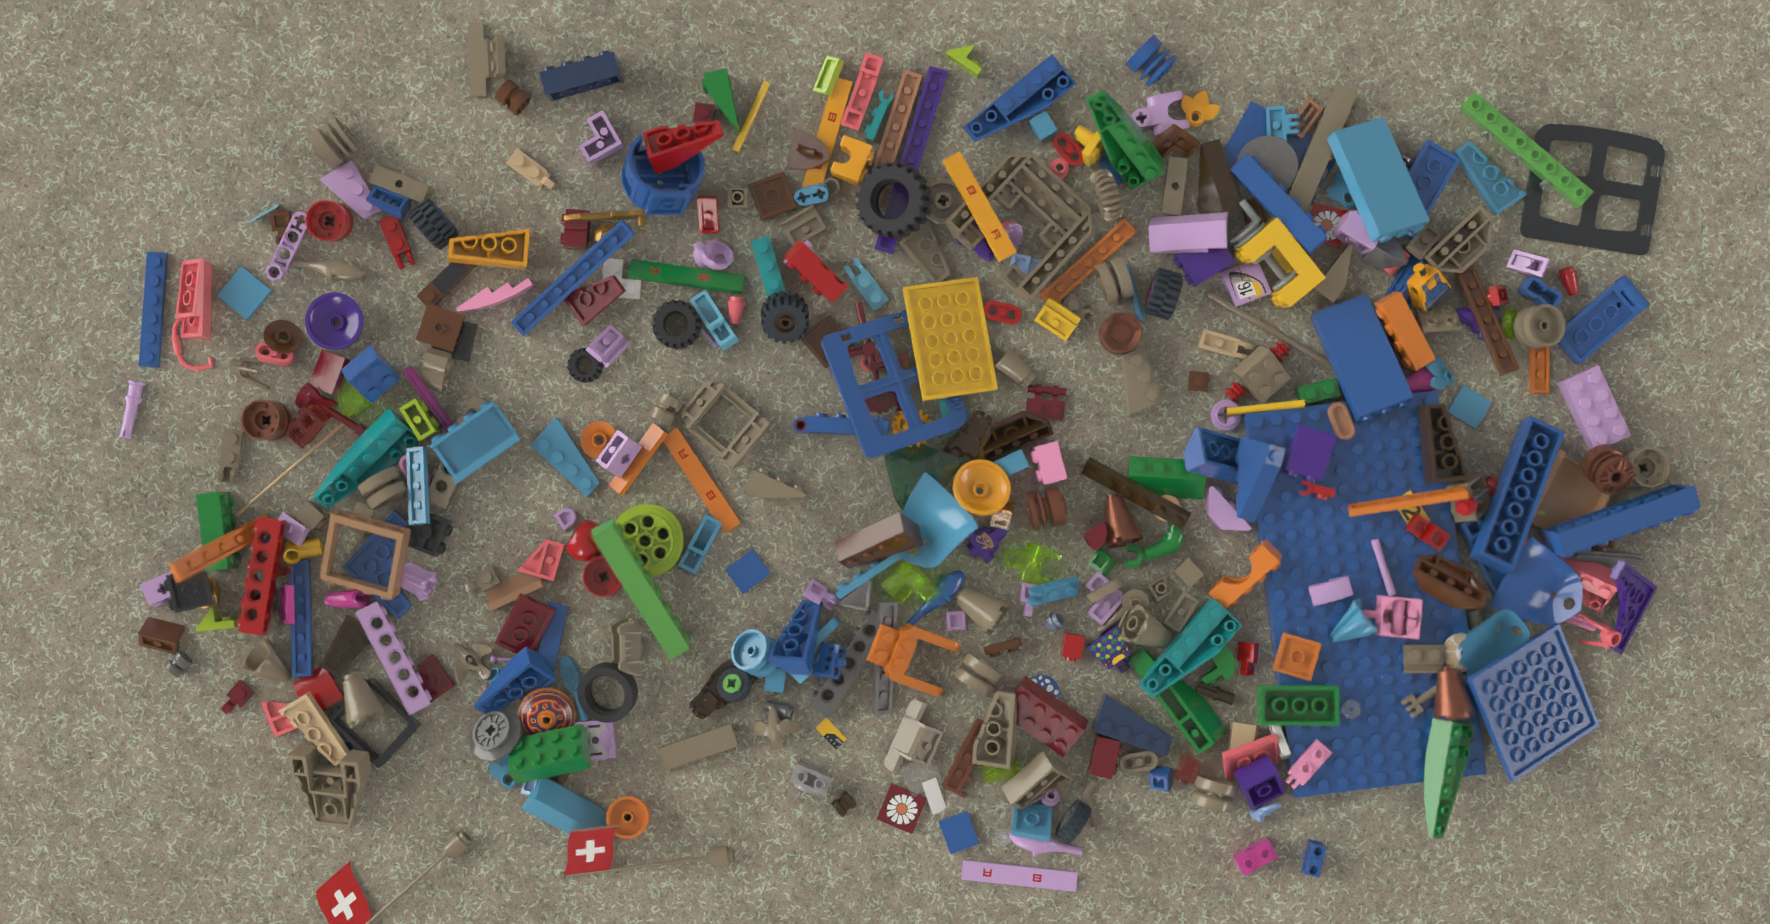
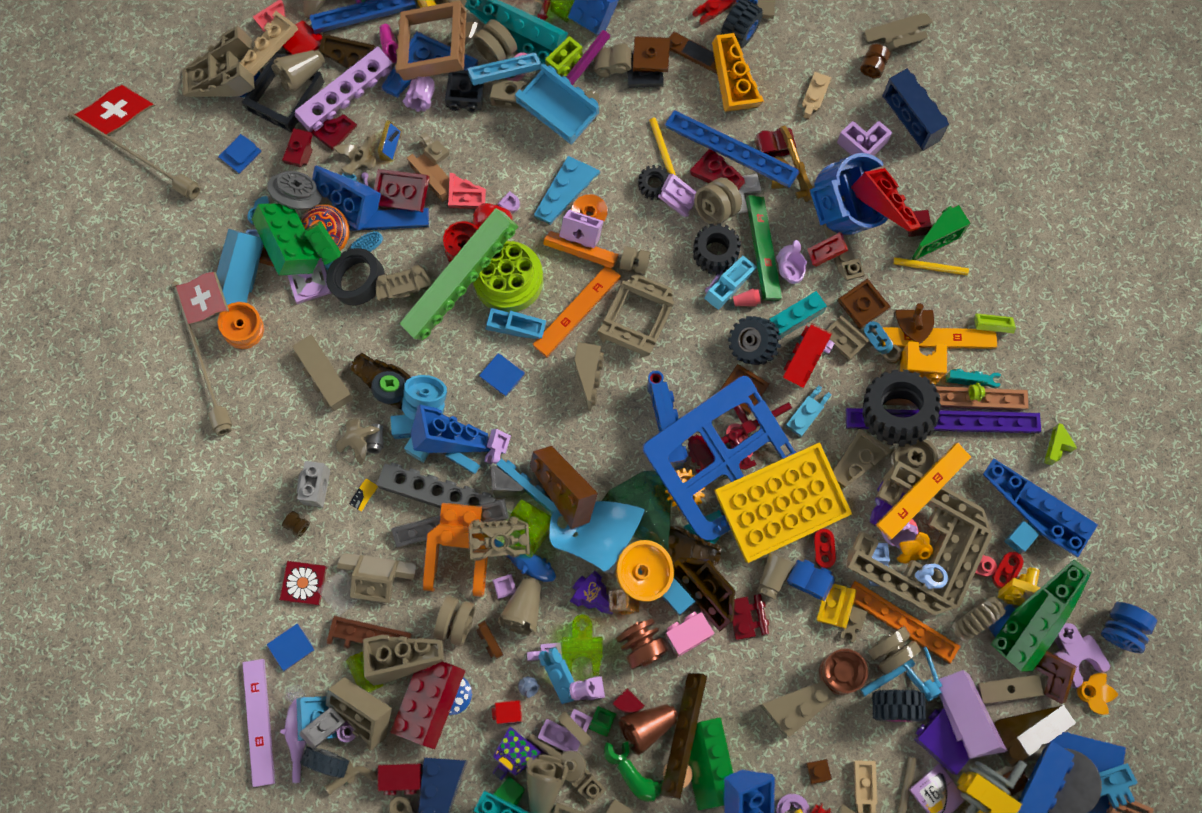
camera: 80 degrees right, 15 degrees down
bright pink slope [456,278,535,313] -> none
blue piece [812,641,847,679] -> none
coral slope [840,52,884,131] -> none
white sticker [922,778,946,815] -> none
none -> blue piece [218,134,262,174]
none -> dark red brick [282,128,313,167]
none -> flat silver plate [299,707,345,749]
none -> green brick [304,221,341,265]
none -> slope [377,120,402,162]
none -> dark tan piece [468,517,529,561]
none -> lavender piece [570,677,605,701]
none -> yellow bar [649,118,676,176]
none -> dark tan wheel [694,177,742,226]
none -> blue brick [787,559,835,601]
none -> light orange plate [896,532,933,564]
none -> dark azure plant [903,647,943,701]
none -> light blue piece [915,564,948,589]
none -> lime plate [968,383,985,402]

